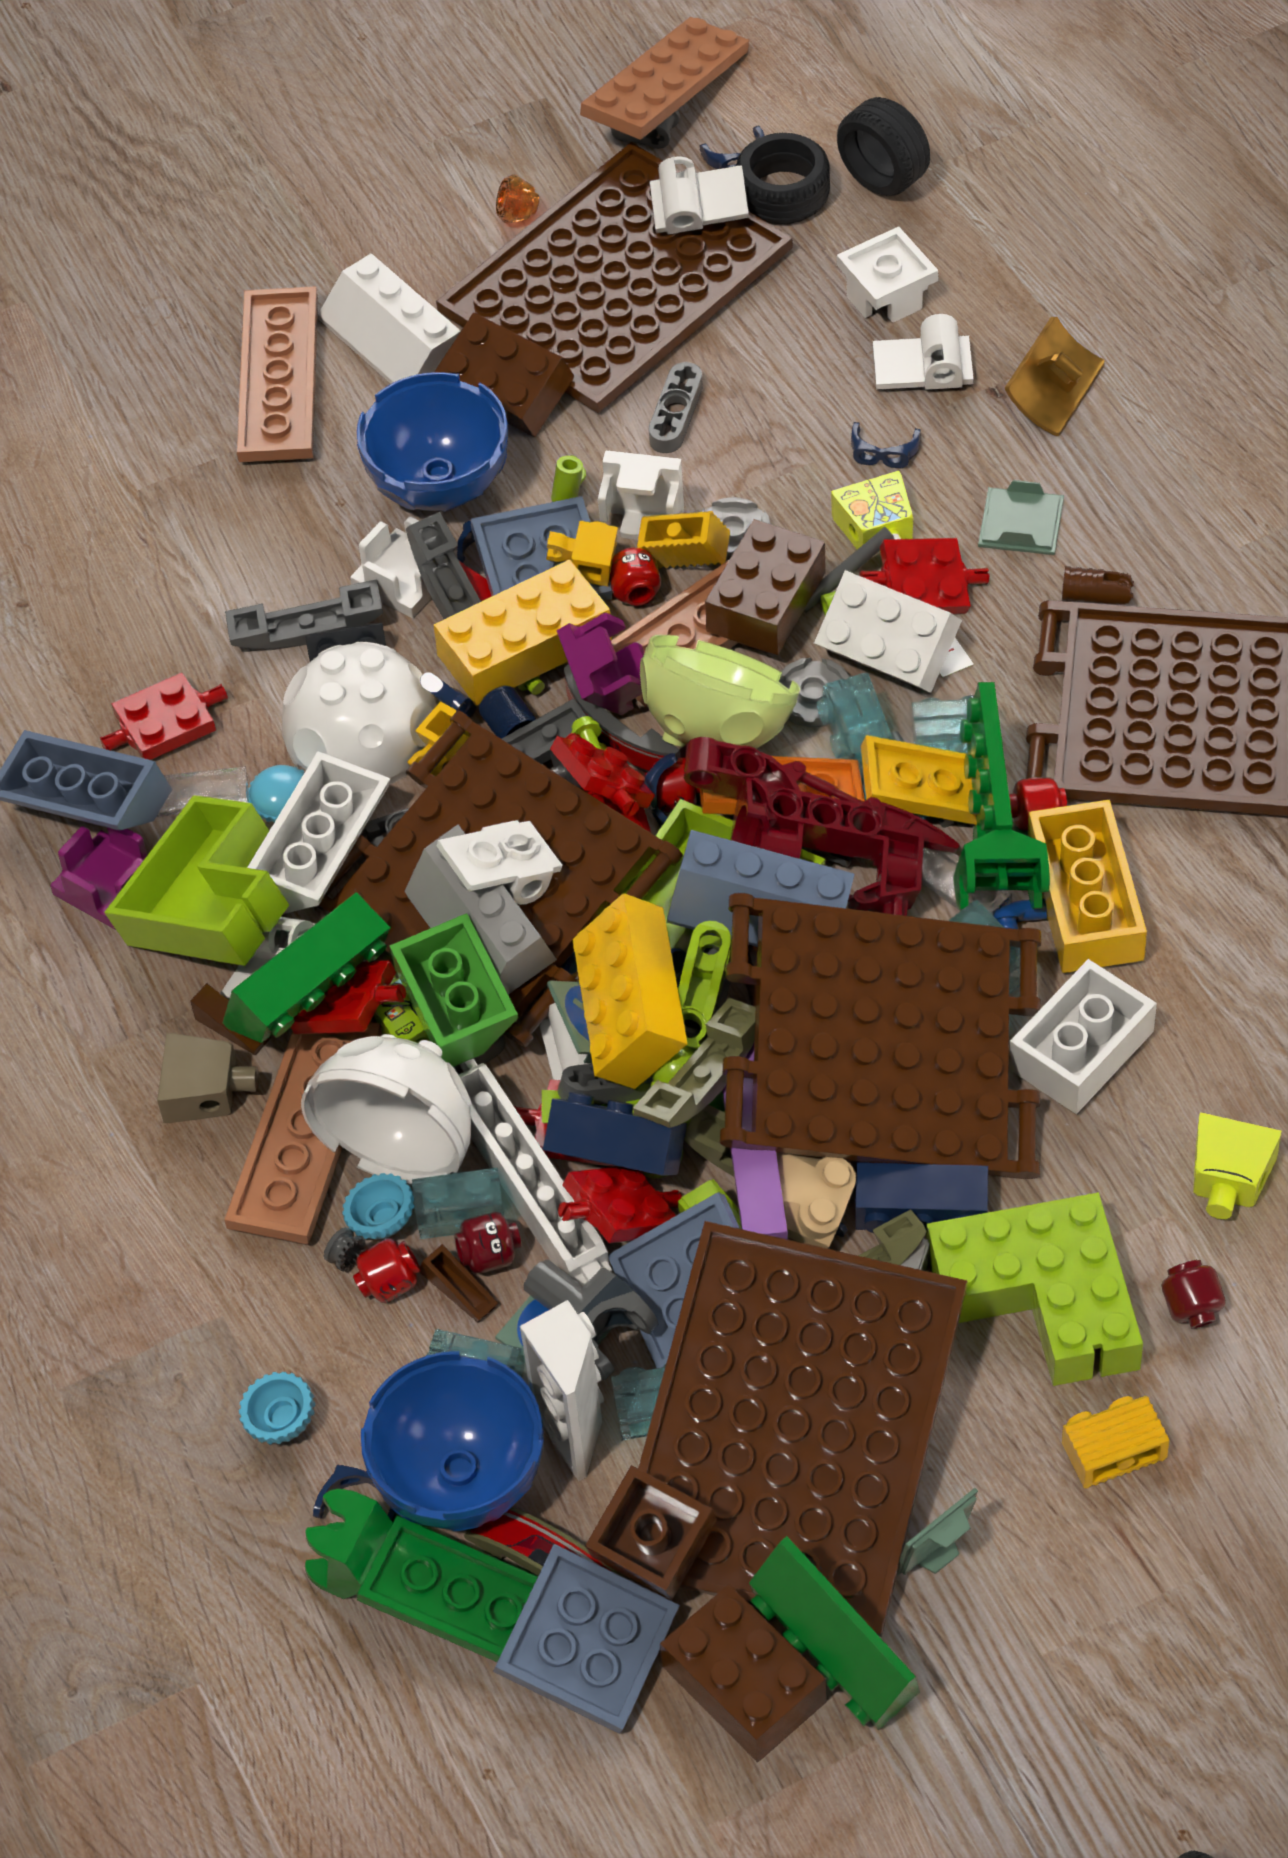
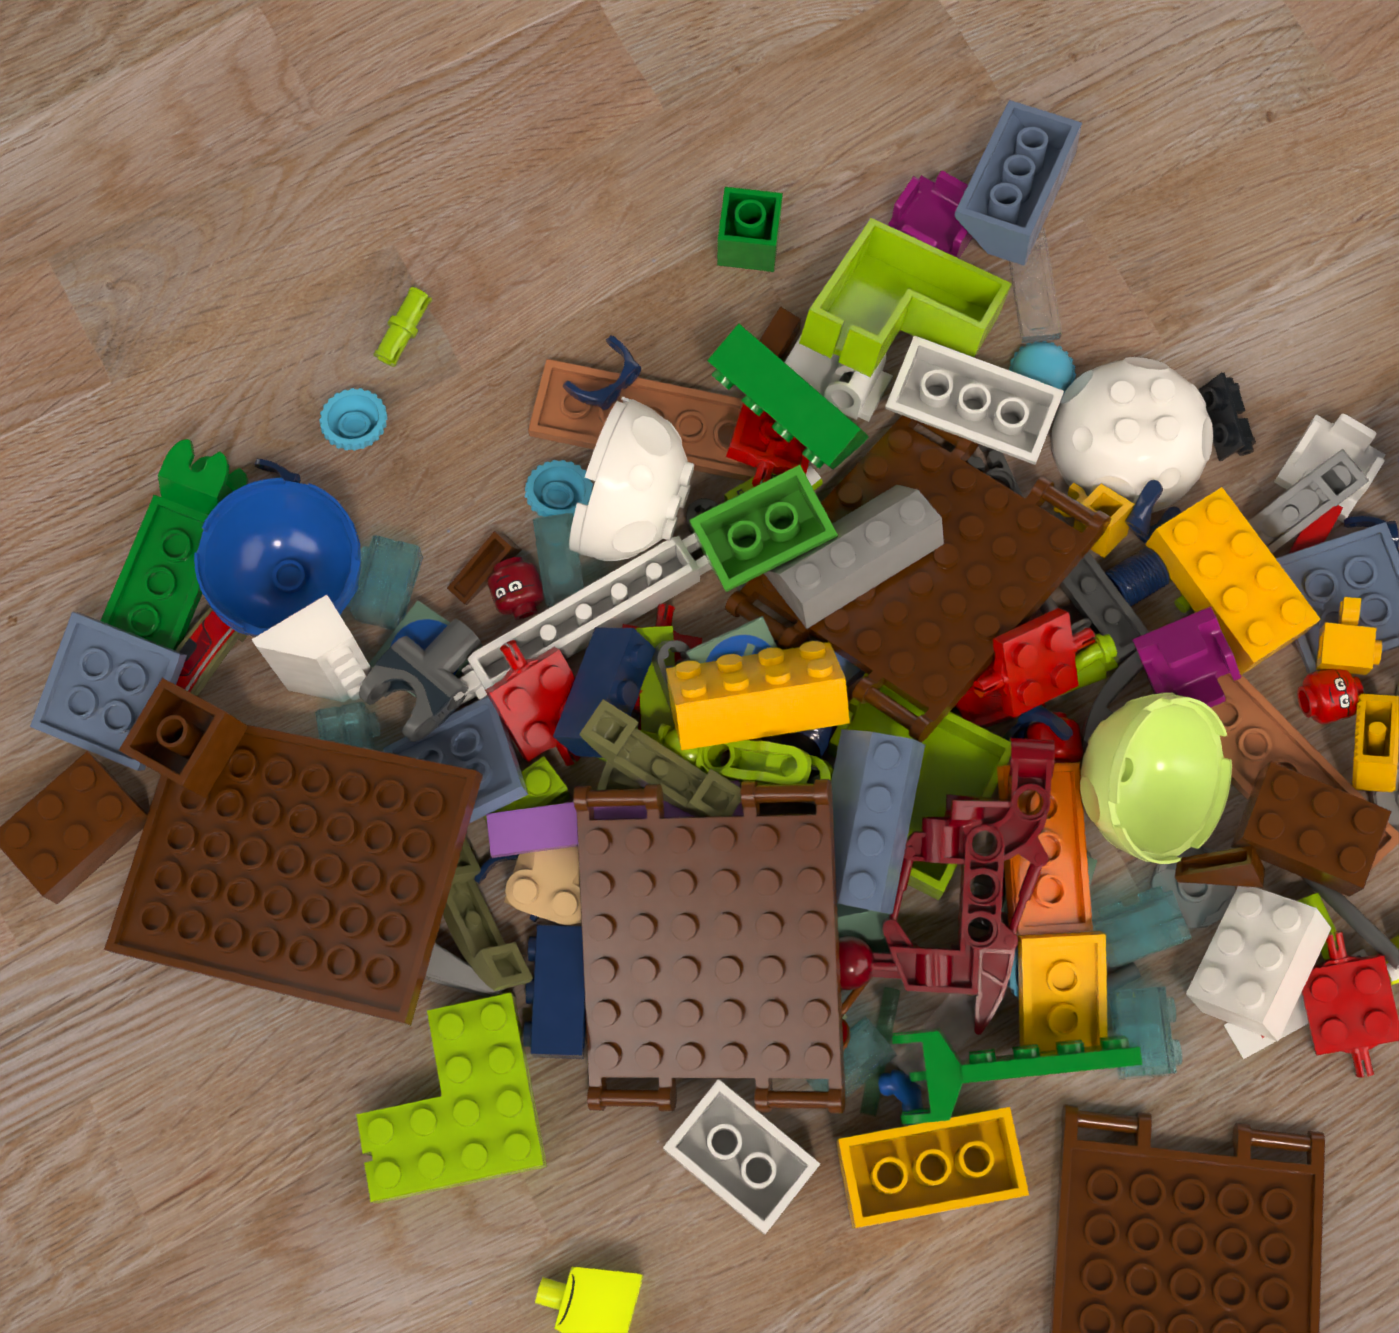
camera: 85 degrees right, 20 degrees up
plate [100,672,228,760] -> none
dark tan torso [157,1033,259,1123] -> none
dark grey slope [225,579,383,649] -> none
dark grey bush [324,1227,366,1272] -> none
red head [353,1238,421,1303] -> none
white piece [436,820,563,905] -> none
green slope [749,1536,920,1731] -> none
sand green piece [897,1488,978,1576] -> none
red head [1009,778,1067,832] -> none
yellow brick [1061,1396,1169,1489] -> none
reddish brown hinge [1062,566,1134,605] -> none
dark red head [1161,1260,1226,1329] -> none
none -> lime pin [373,287,432,367]
none -> dark blue cap [563,335,641,410]
none -> green head [717,187,783,272]
none -> reddish brown piece [1175,845,1265,888]

